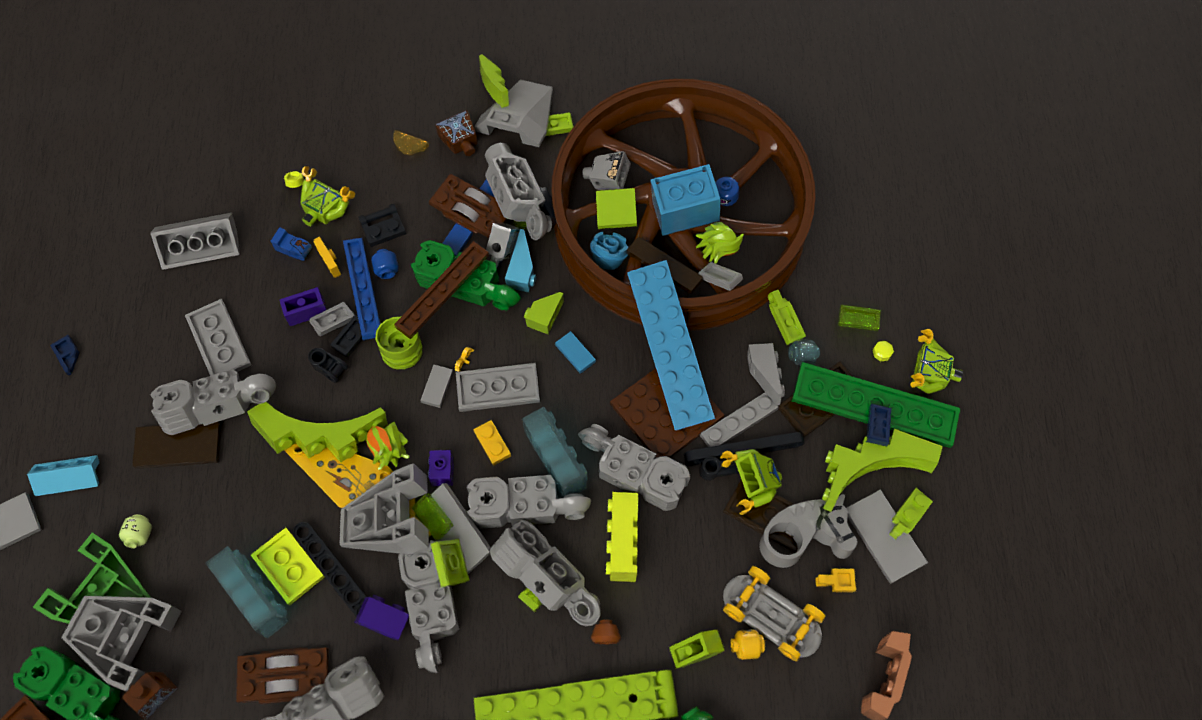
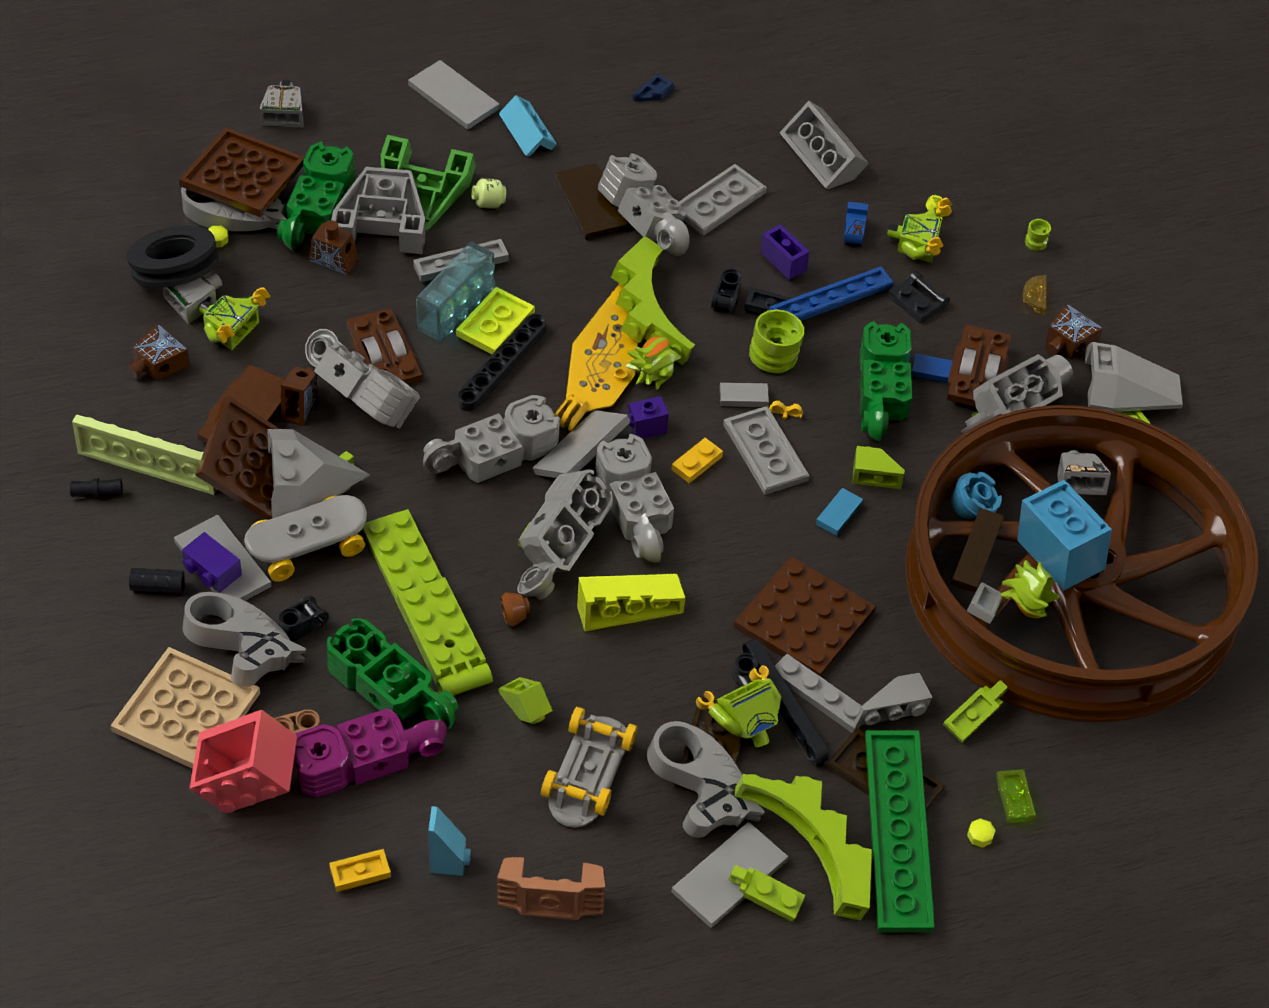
camera: 70 degrees right, 15 degrees down
light grey plate [310,302,354,336] -> none
yellow plate [313,237,341,278] -> none
light grey wedge [340,463,429,555] -> none
dark purple brick [354,595,409,640] -> none
blue head [371,249,399,279] -> none
reddish brown plate [394,241,489,339] -> none
clear neon green plate [412,493,454,540] -> none
lime tile [430,539,469,587] -> none
lime slope [479,55,509,108] -> none
light grey torso [486,223,520,268] -> none
medium azure slope [505,229,536,292] -> none
clear light blue brick [522,407,588,498] -> none
light grey brick [578,424,690,511] -> none
lime tile [596,188,637,229] -> none
dark azure plate [627,260,715,431] -> none
blue head [715,177,739,206] -> none
yellow head [731,630,765,660] -> none
clear light blue head [788,339,820,366] -> none
yellow plate [815,569,856,592] -> none
dark blue plate [866,404,891,447] -> none
torso [910,329,963,394] -> none
none -> light grey plate [413,239,509,282]
none -> lime wheel [1025,219,1051,251]

